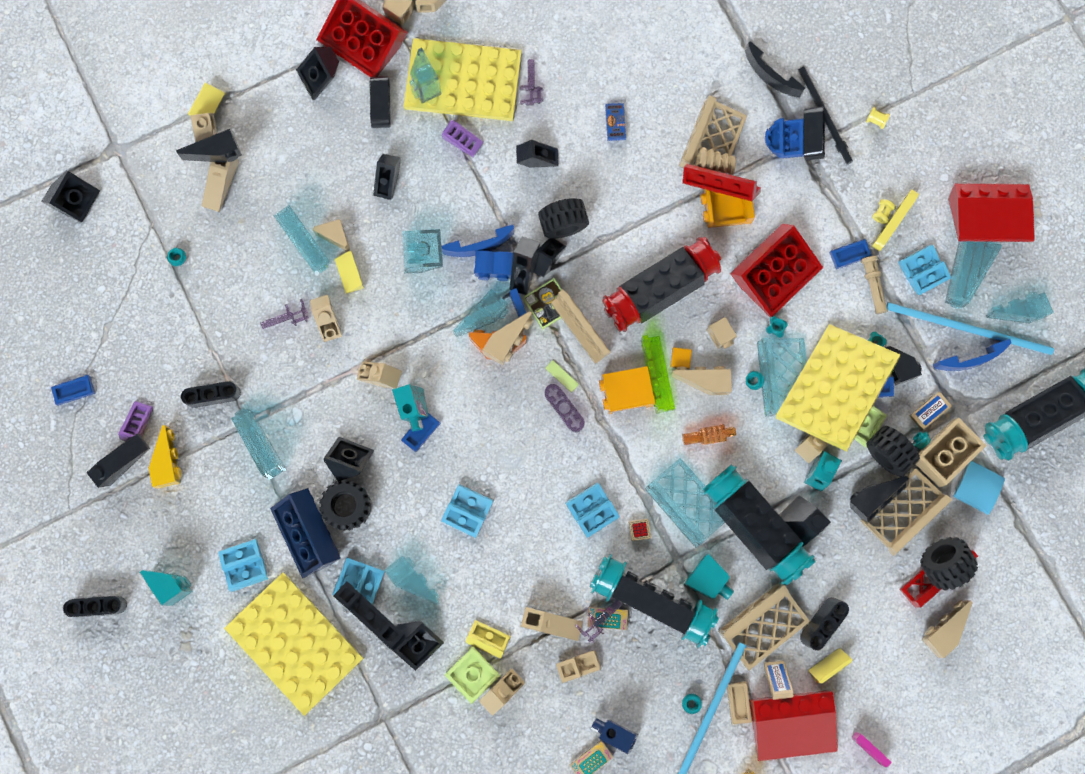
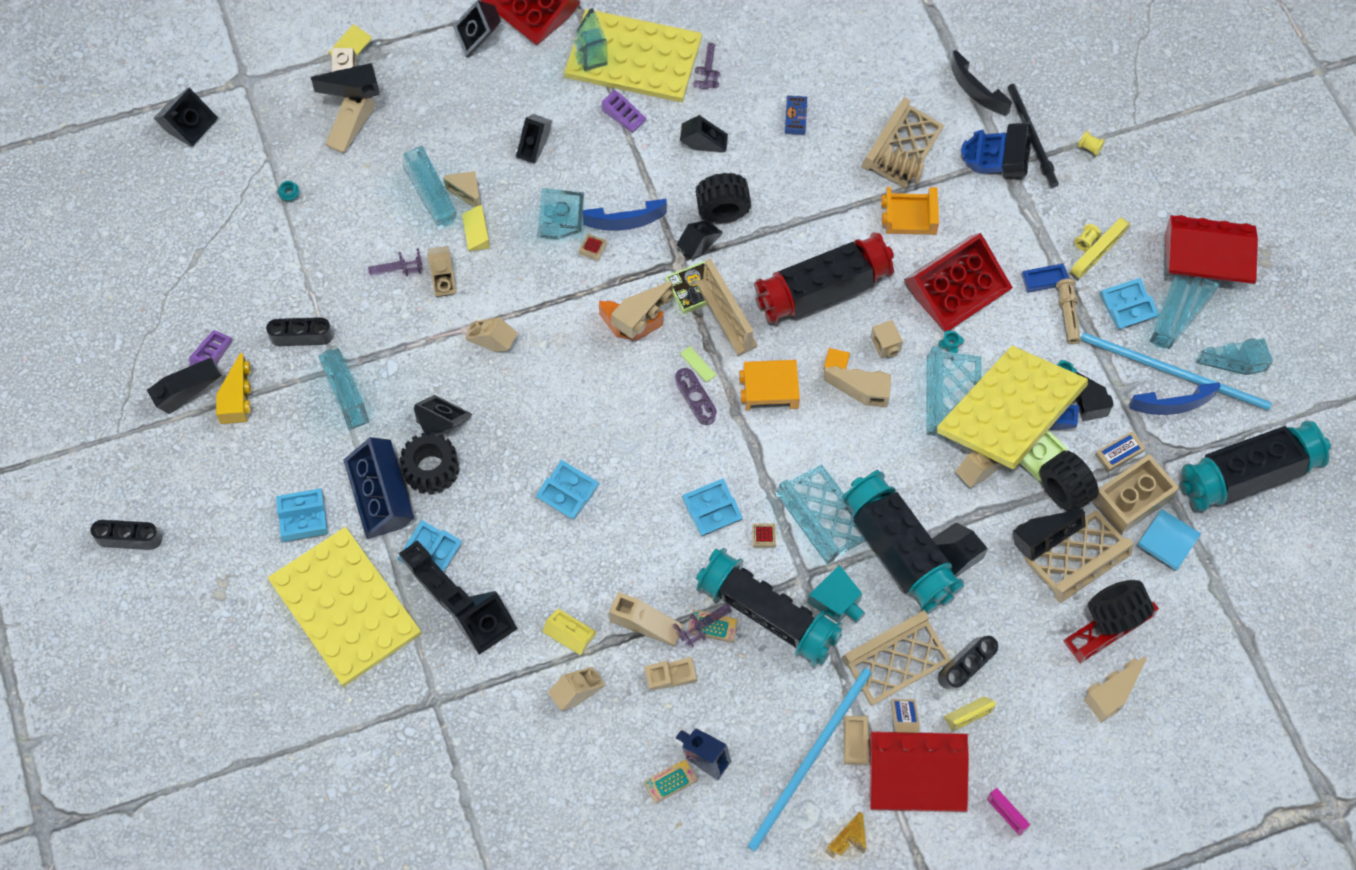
camera: 10 degrees right, 15 degrees down
blue tile [51,375,95,406] -> none
teal slope [139,570,192,606] -> none
black beam [370,76,391,128] -> none
clear light blue slope [384,556,440,605] -> none
teal torso [392,384,428,431] -> none
blue tile [401,413,441,452] -> none
yellowish green tile [445,647,501,704] -> none
clear light blue slope [453,289,509,337] -> none
blue brick [474,251,513,281] -> none
black slope [509,236,540,295] -> none
blue tile [510,288,526,317] -> none
clear neon green fence [640,335,675,414] -> none
red fence [682,164,761,201] -> none
clear orange hinge [682,424,737,445] -> none
teal plate [682,694,702,714] -> none
teal plate [746,371,765,390] -> none
teal torso [803,451,842,492] -> none
teal plate [912,432,931,450] -> none
none -> tile [579,233,607,261]

